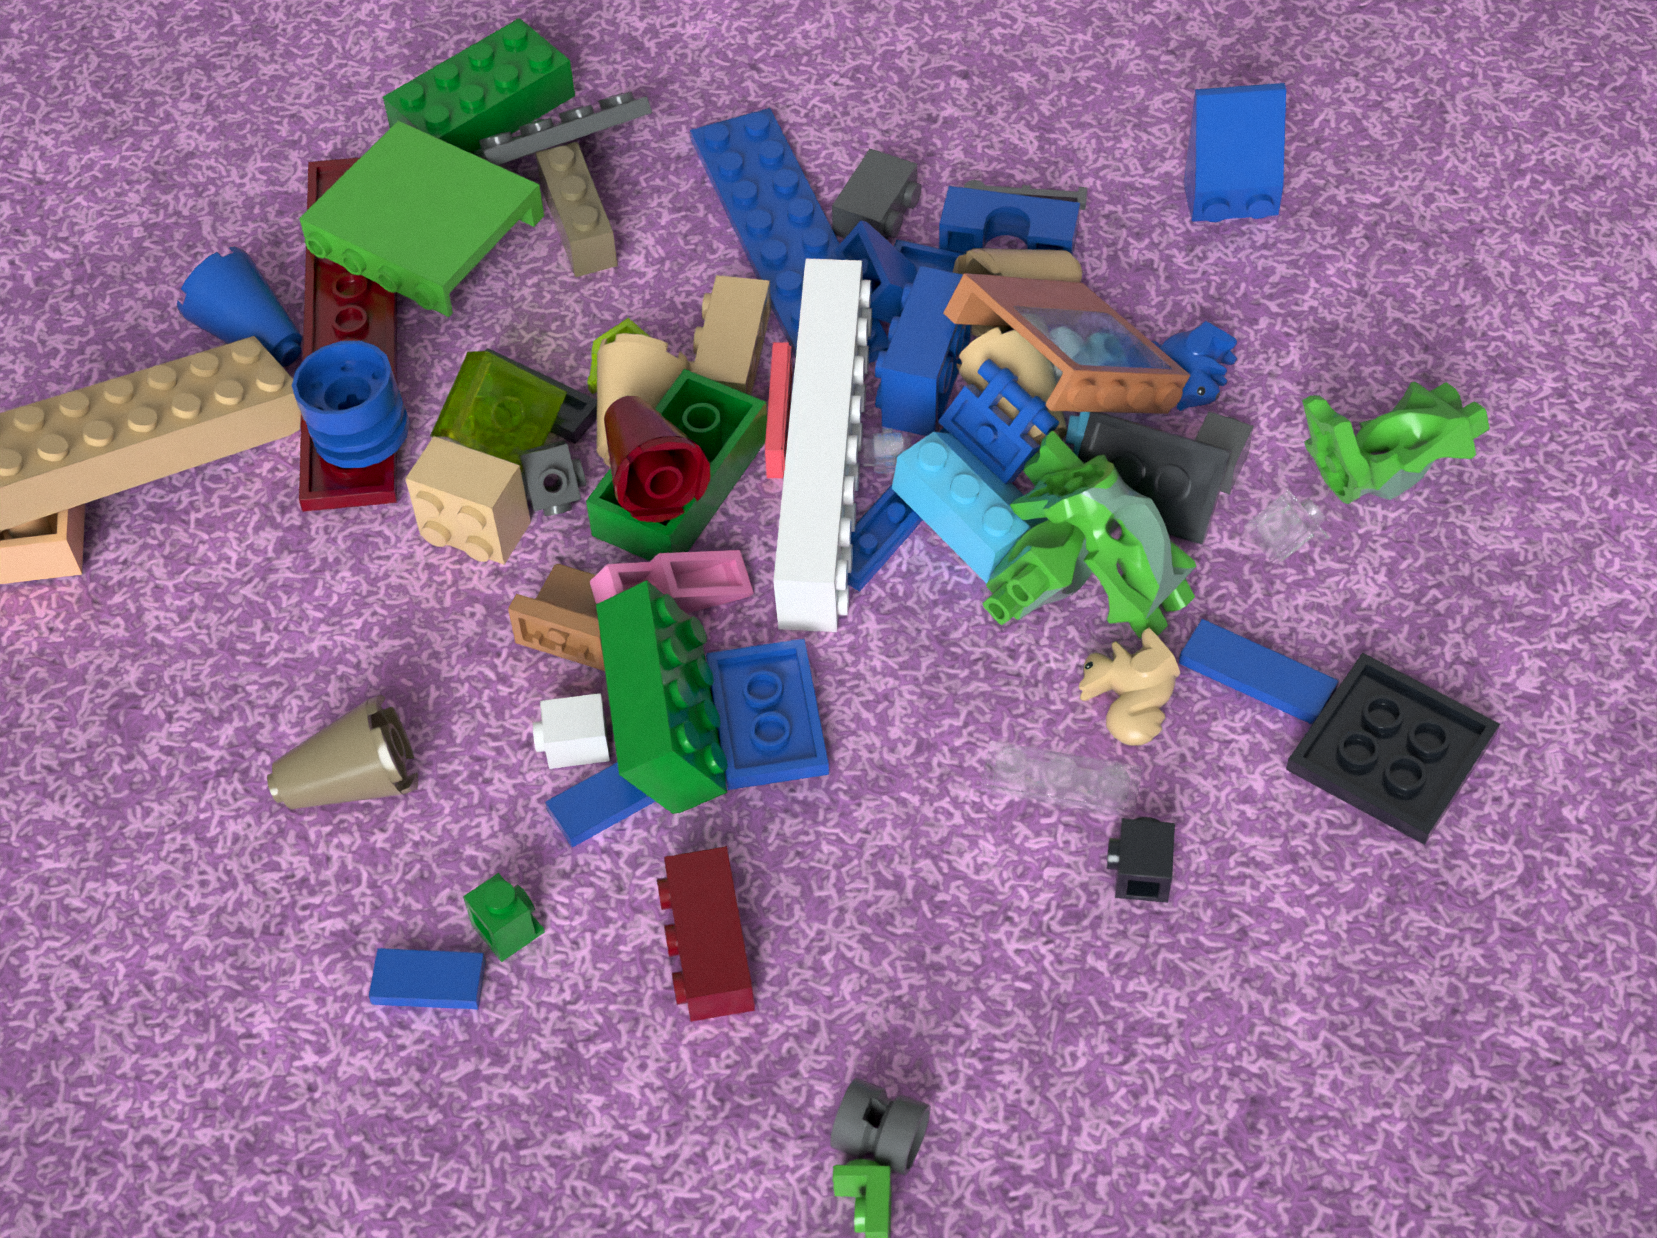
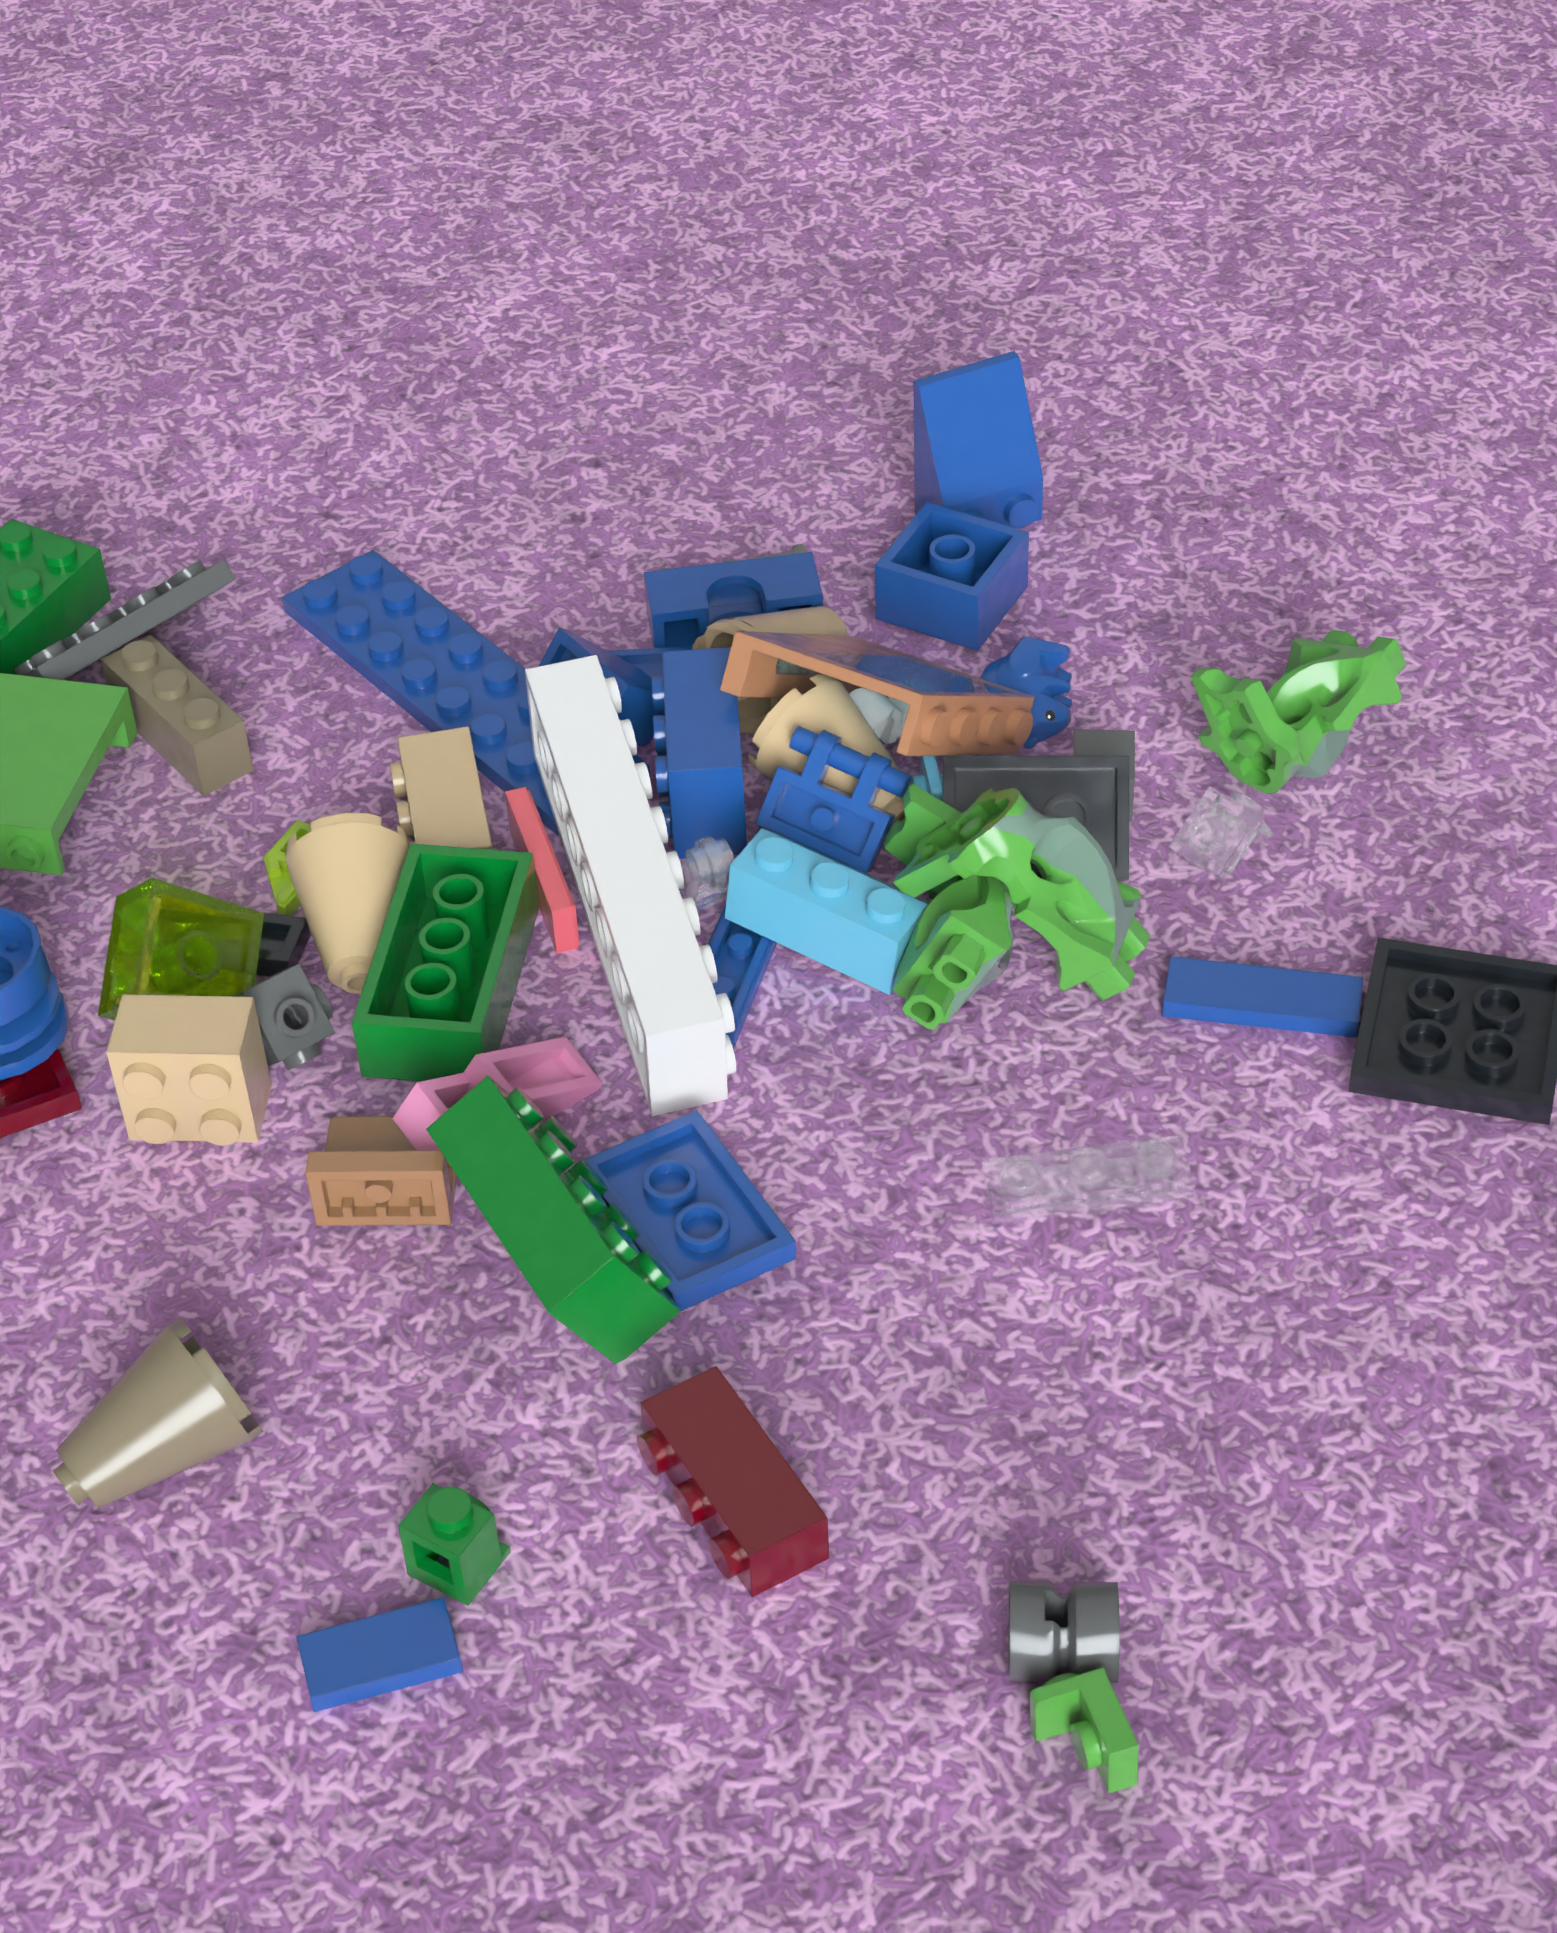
camera: 20 degrees left, 10 degrees down
white brick [533,693,610,769] -> none
blue tile [545,763,656,848] -> none
dark red cone [604,396,710,523] -> none
dark grey brick [832,148,922,240] -> none
tan animal [1079,628,1180,746] -> none
black brick [1106,817,1175,903] -> none
none -> blue brick [875,502,1029,651]

